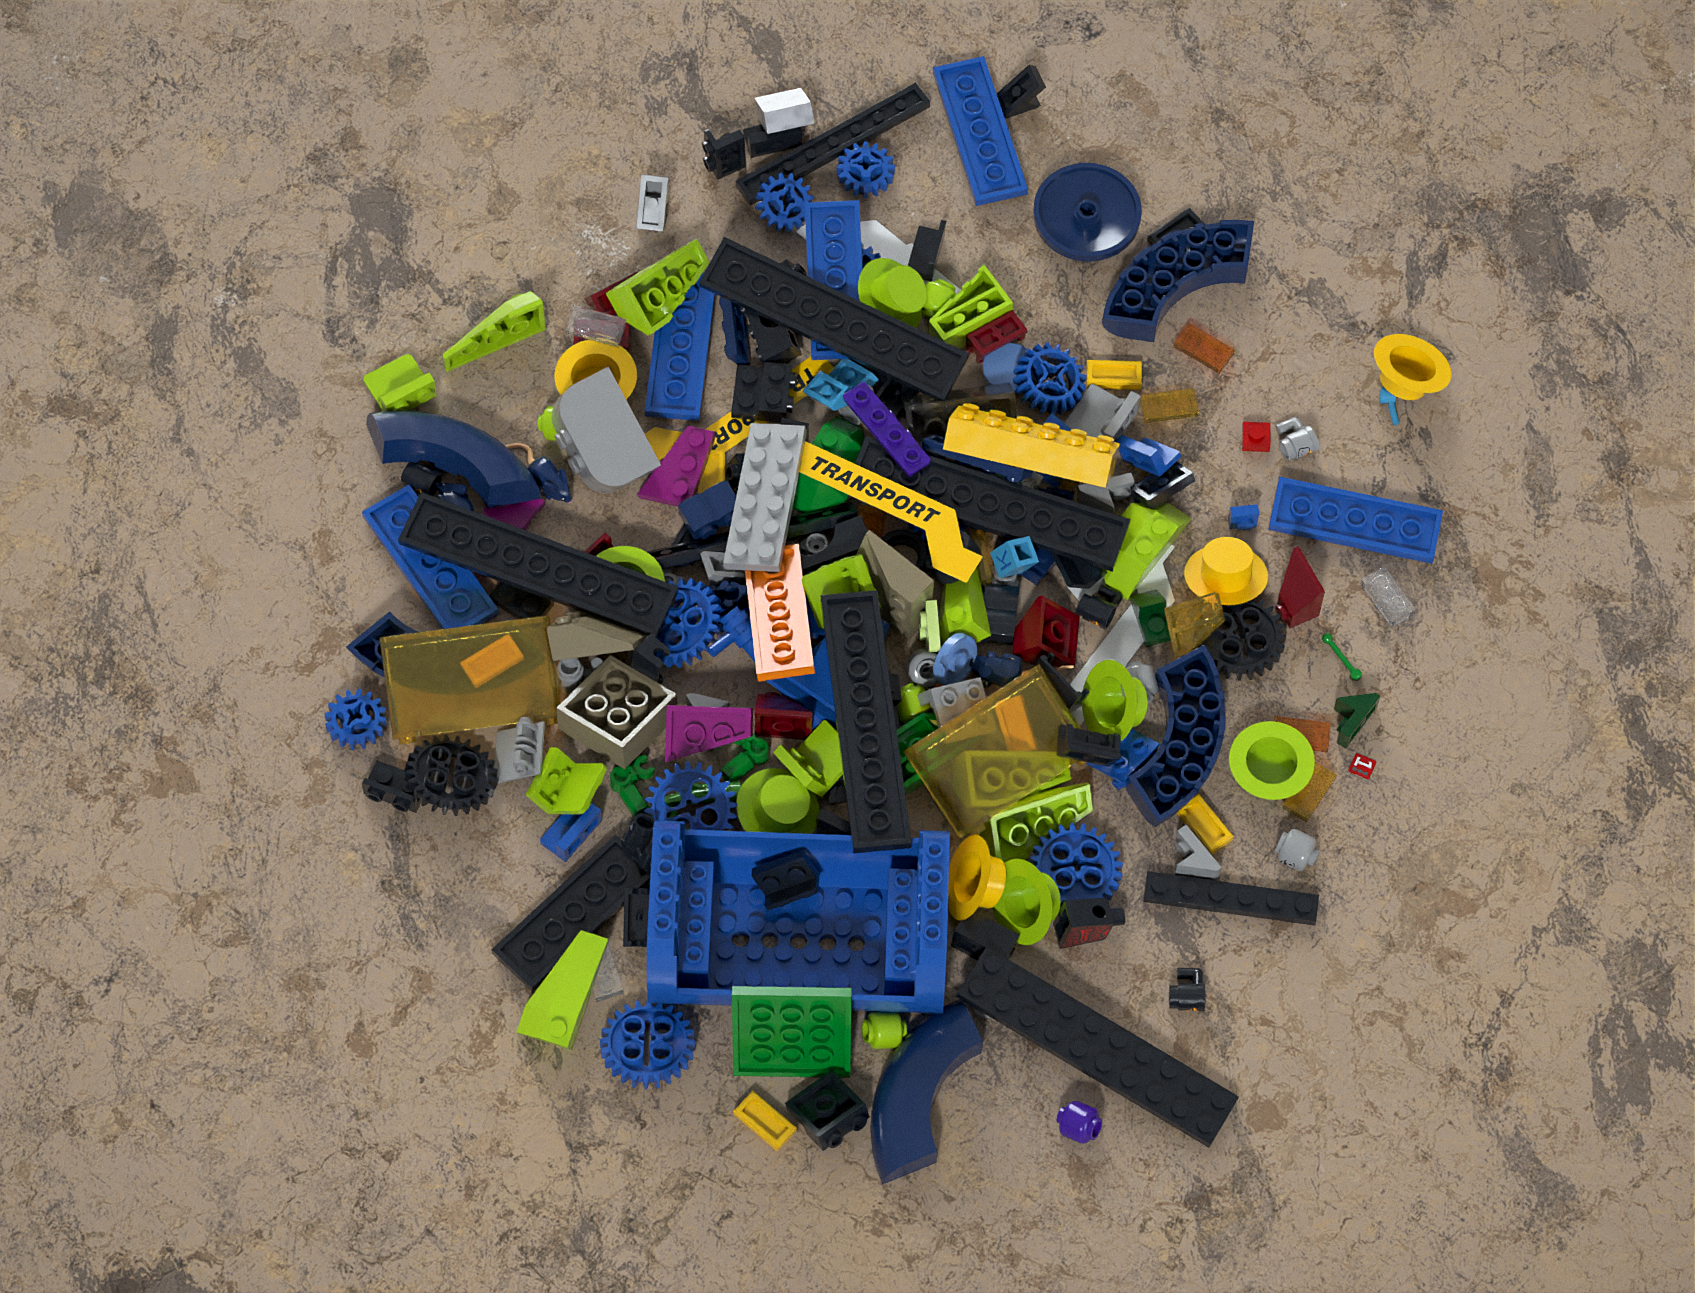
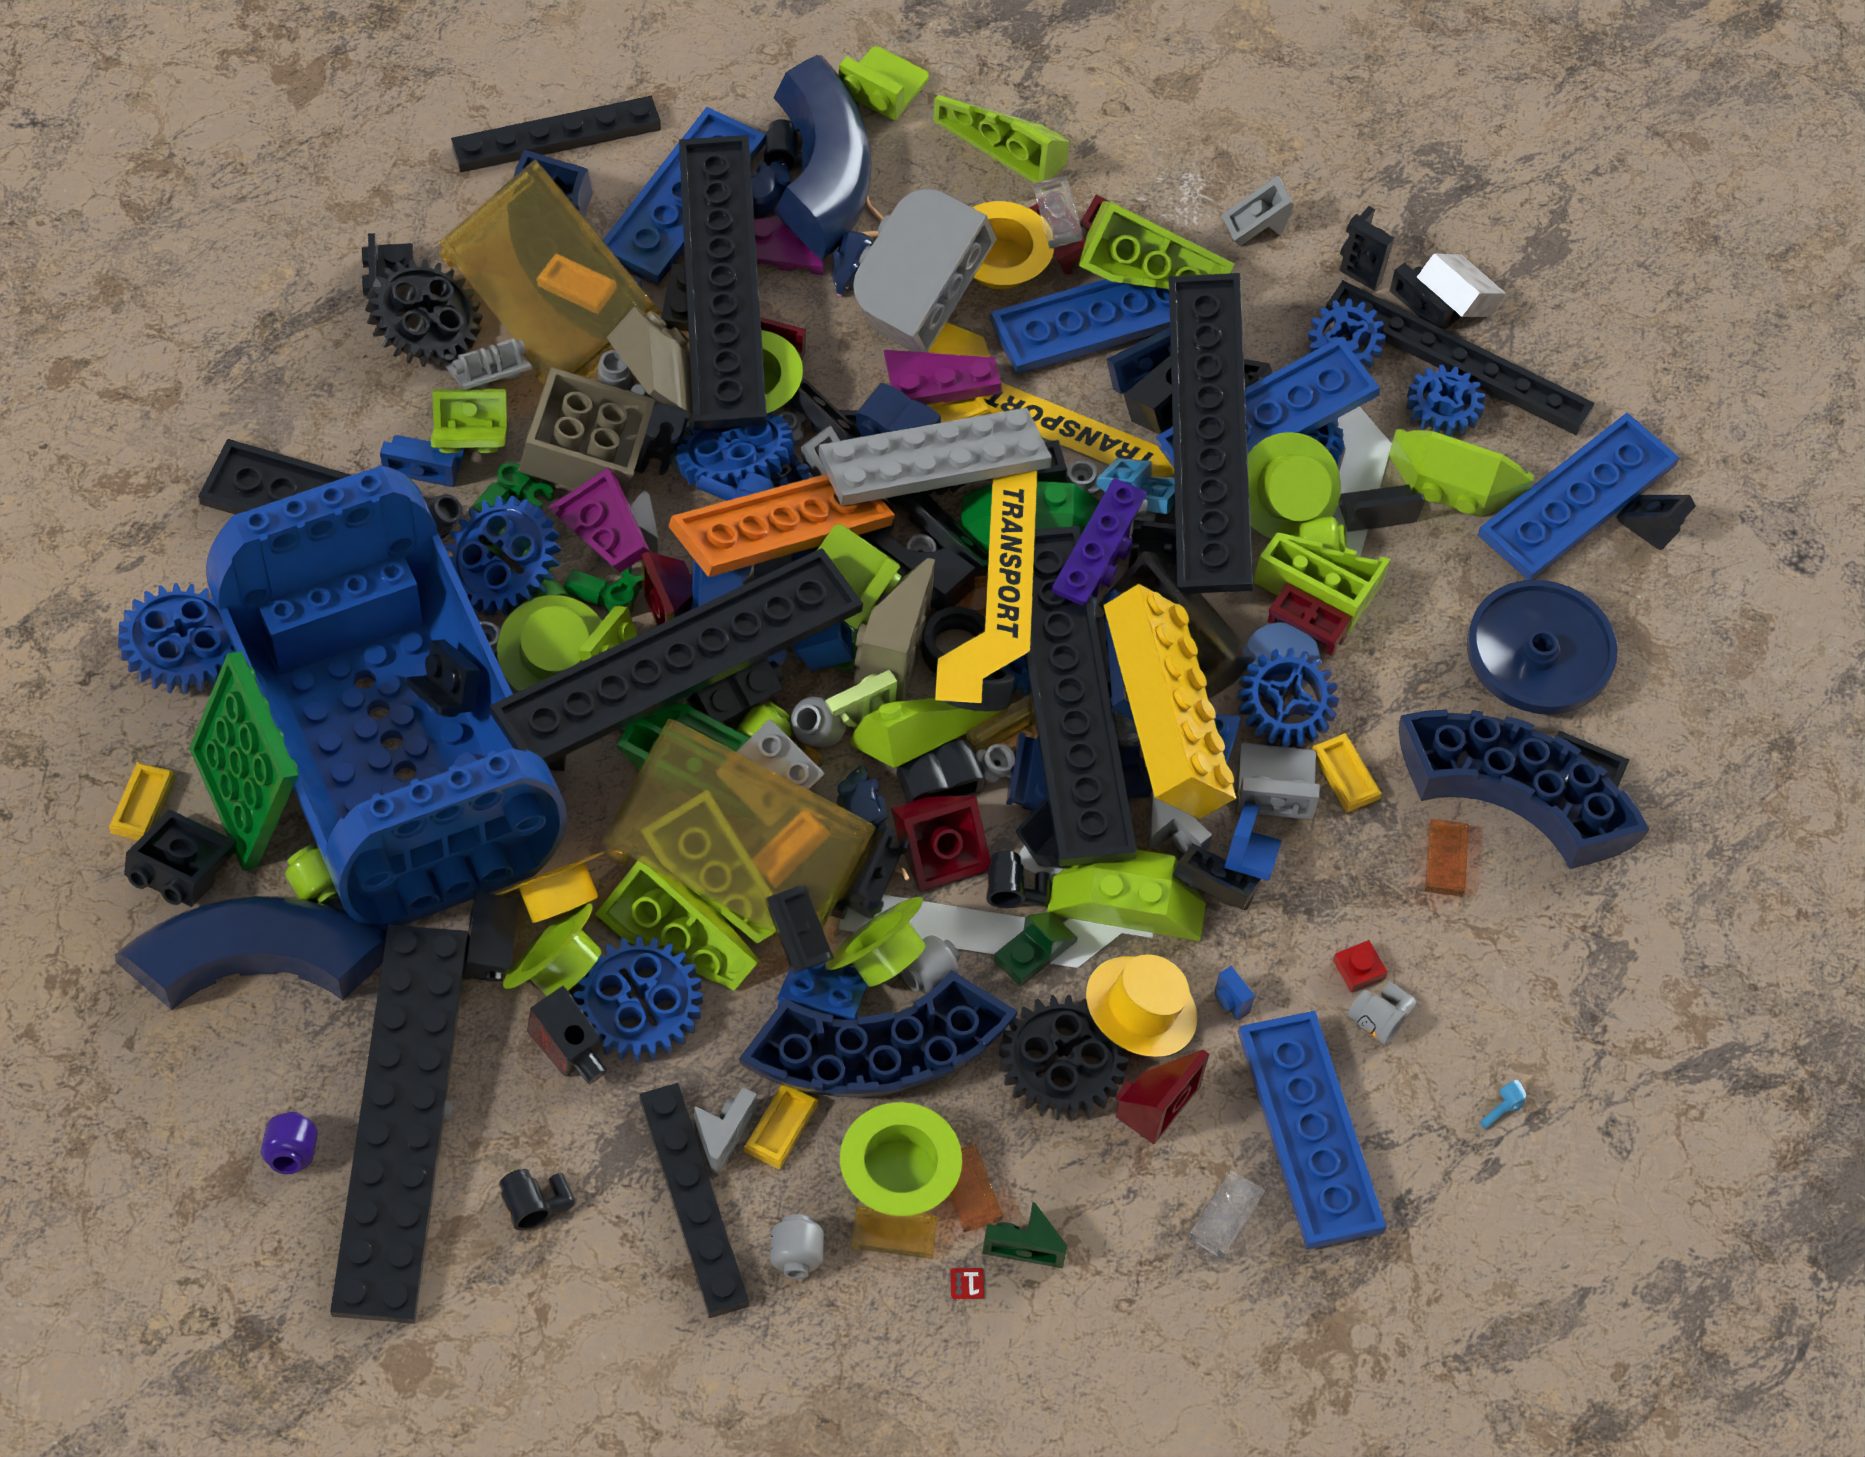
camera: 60 degrees right, 5 degrees down
blue gear [325,689,387,750] -> none
lime wedge [516,930,609,1051] -> none
black plate [731,362,797,423] -> none
medium blue tile [933,632,977,686] -> none
dark azure brick [990,536,1039,578] -> none
clear yellow tile [1140,388,1199,423] -> none
clear yellow wing [1164,592,1225,660] -> none
green hinge [1322,633,1362,681] -> none
yellow hose [1374,334,1451,400] -> none
none -> black plate [451,96,661,173]
none -> light grey plate [1066,460,1100,494]
none -> lime wedge [1389,429,1534,517]

